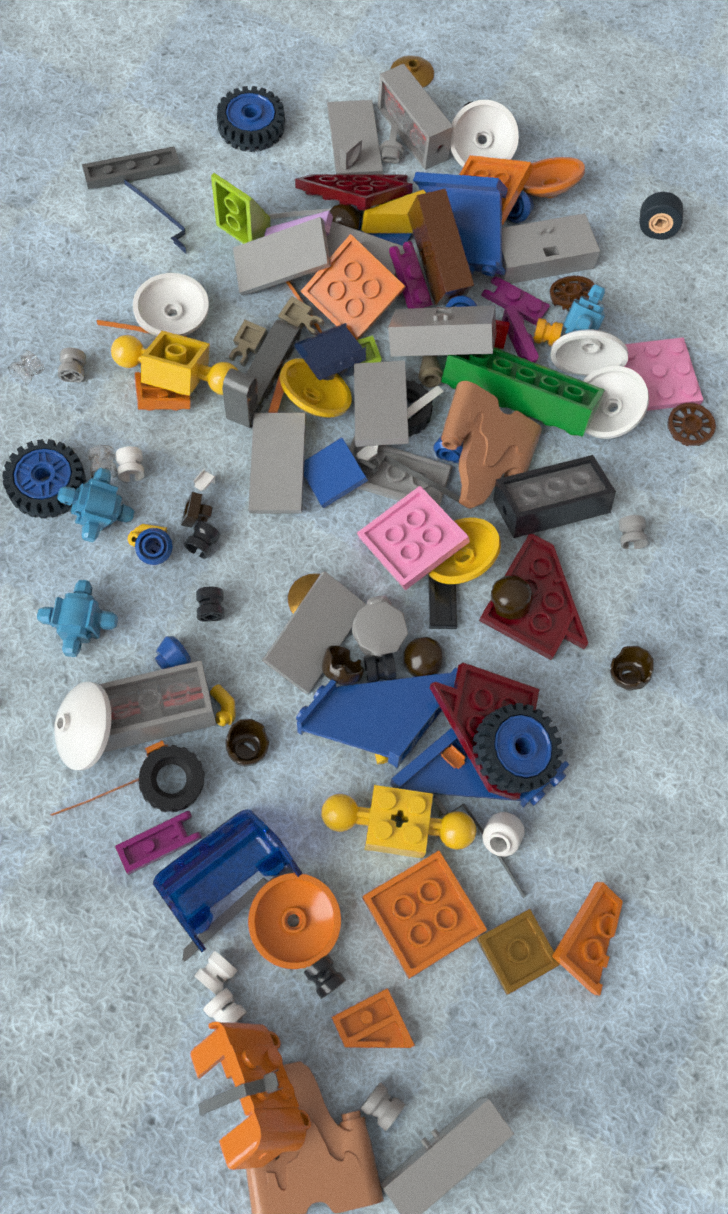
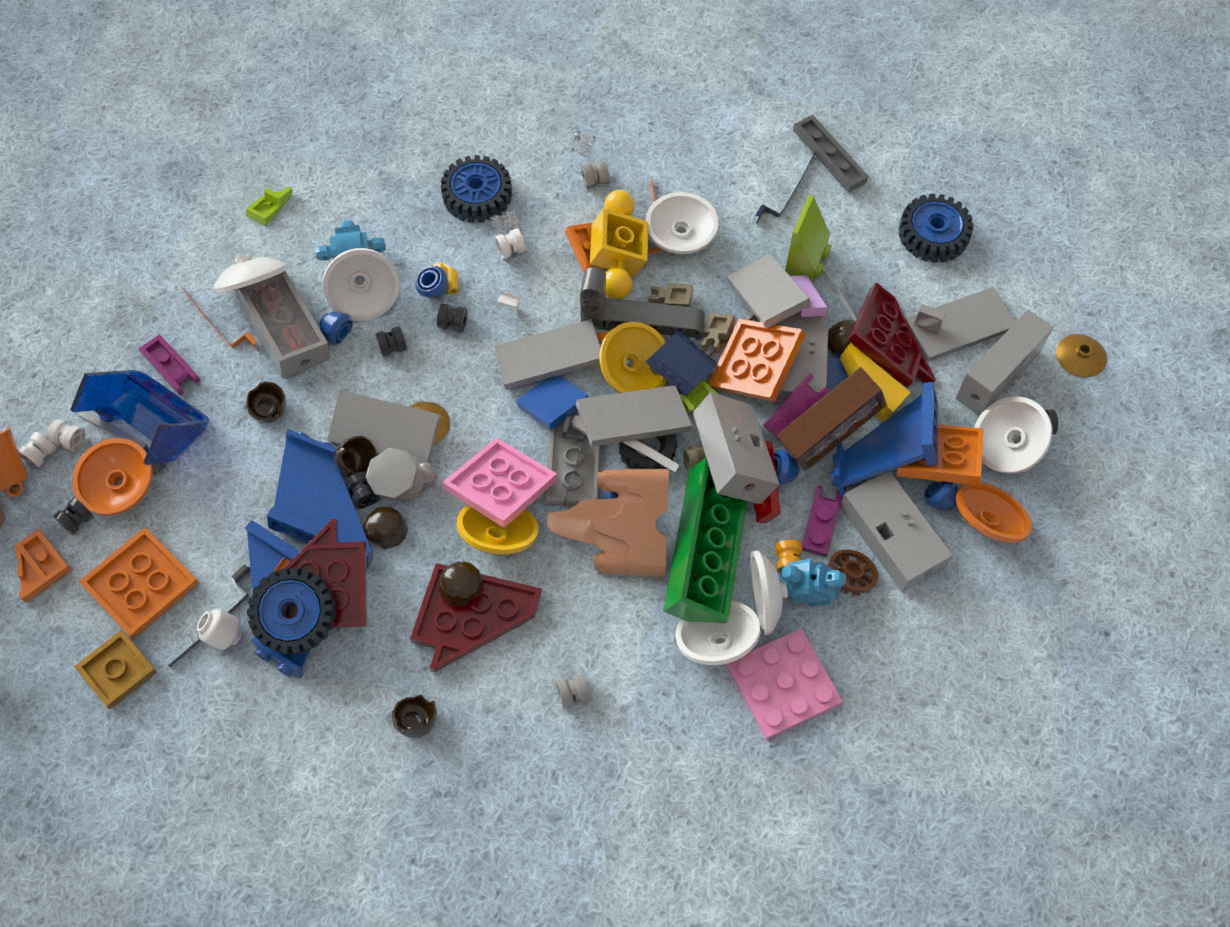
camera: 80 degrees right, 5 degrees down
dark azure piece [57,468,135,542] -> none
black tyre [138,745,205,813] -> none
dark brown tile [181,492,213,527] -> none
yellow arm [210,684,236,727] -> none
yellow brick [321,785,476,859] -> none
light grey piece [379,126,404,163] -> none
black tile [428,576,457,629] -> none
black brick [493,455,616,538] -> none
magenta hinge [502,305,539,363] -> none
orange wing [552,882,623,996] -> none
black wheel [639,192,683,240] -> none
reddish brown wheel [667,403,716,446] -> none
none -> white dish [323,248,399,321]

